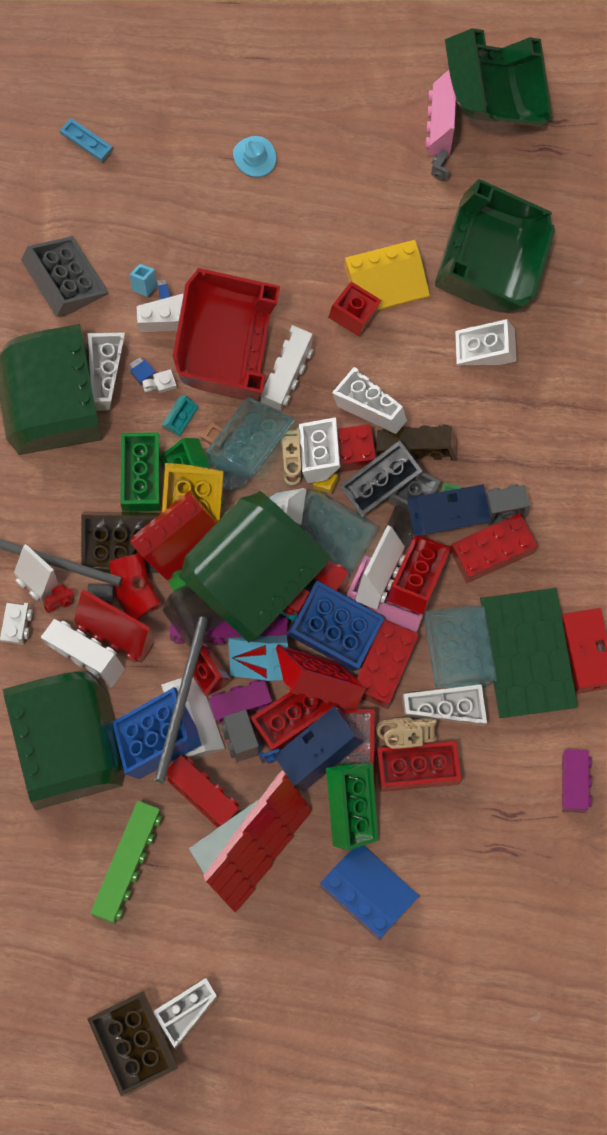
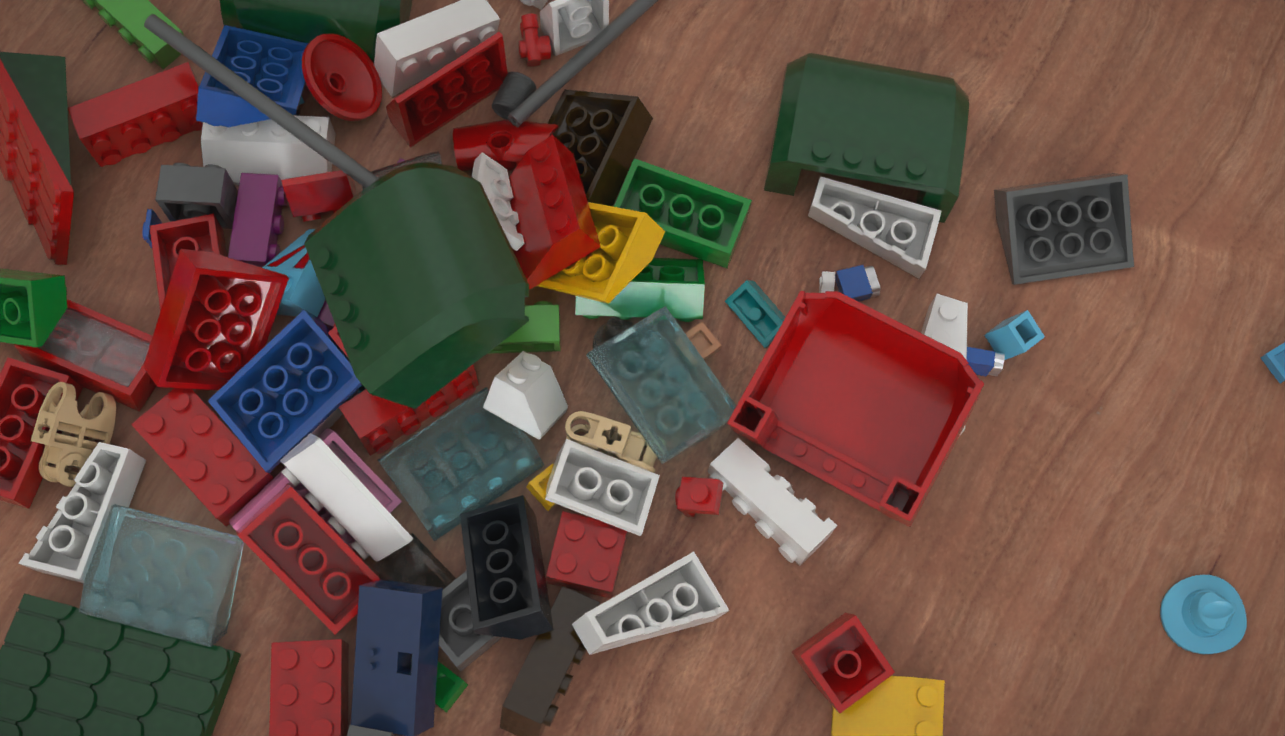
camera: 110 degrees right, 0 degrees up
dark blue brick [274,706,364,791] -> none
none -> red dish [302,34,382,121]
none -> white wing [472,152,525,251]
none -> red bracket [675,477,724,517]

